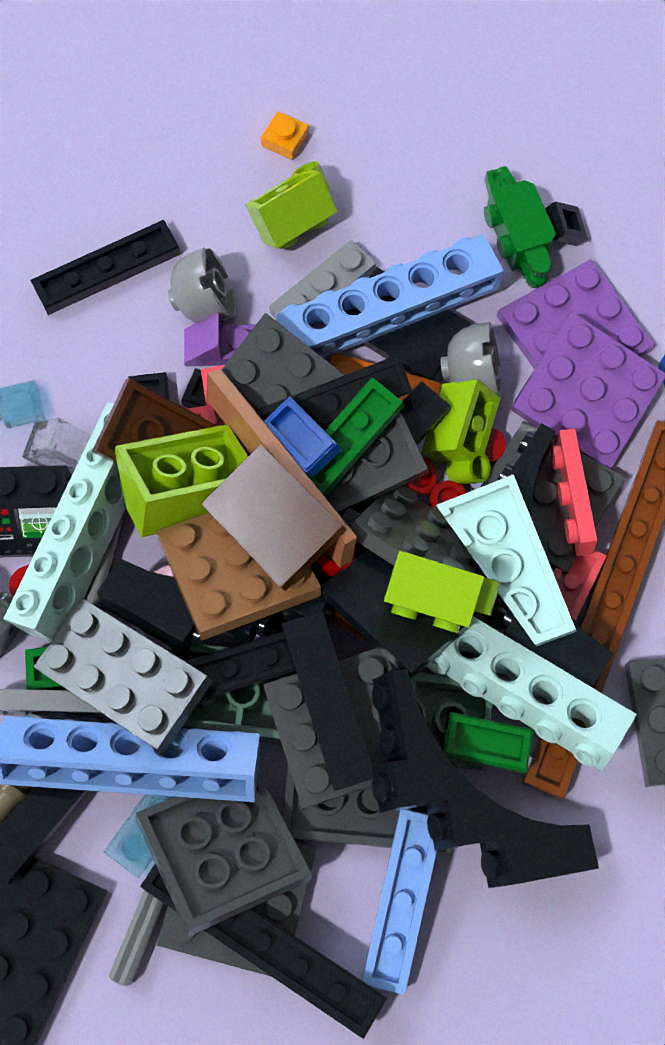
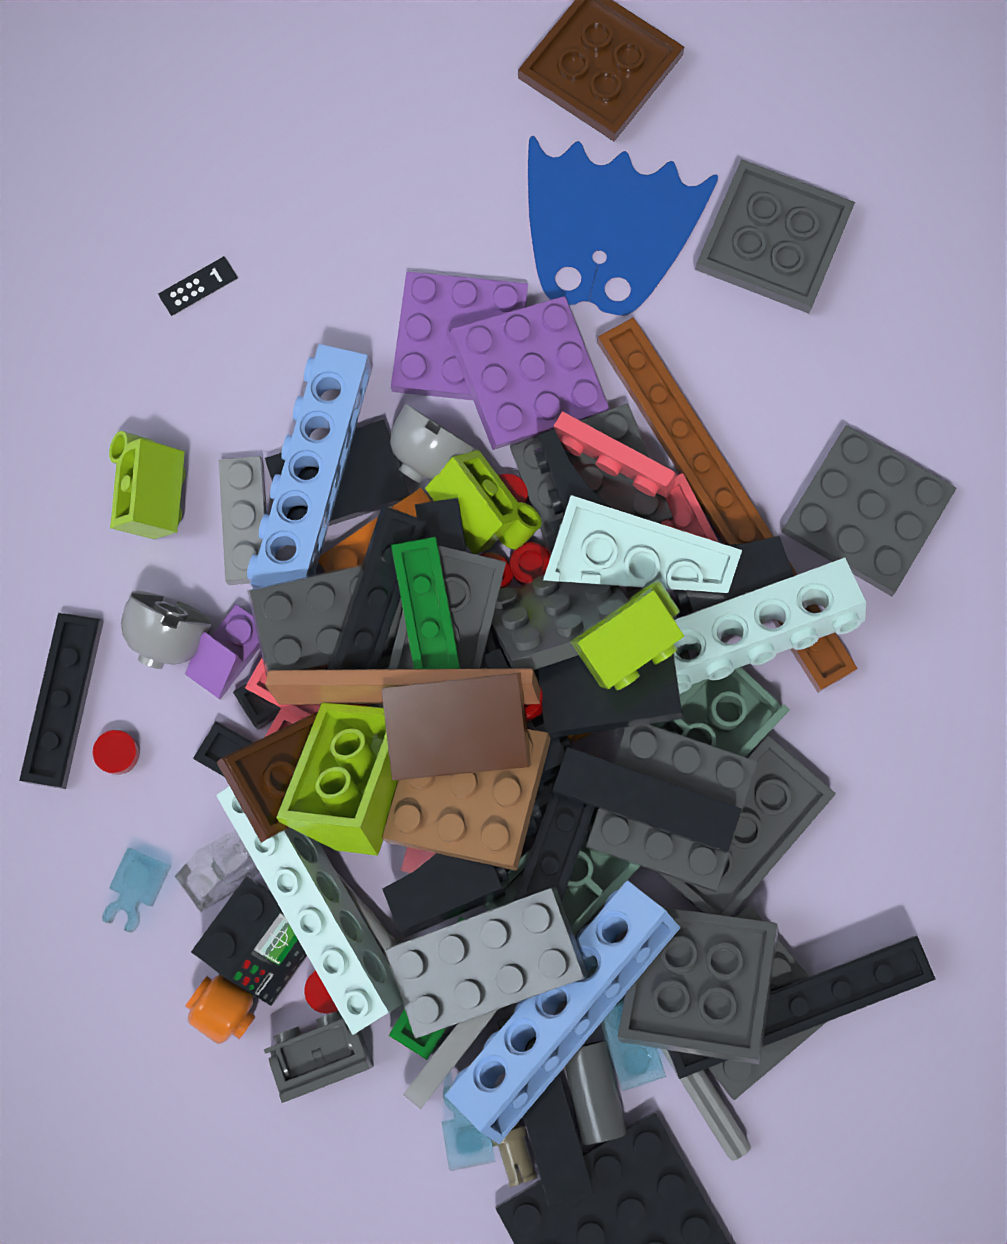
camera: 50 degrees left, 5 degrees up
light orange plate [261,111,309,160] -> none
blue tile [264,396,342,478] -> none
light blue plate [362,809,437,995] -> none
black arch [372,669,599,888] -> none
green tile [442,712,533,774] -> none
green hinge [484,166,556,289] -> none
black plate [545,201,588,246] -> none
none -> red tile [92,730,140,775]
none -> black sticker [158,256,238,316]
none -> dark grey pin [565,1040,628,1145]

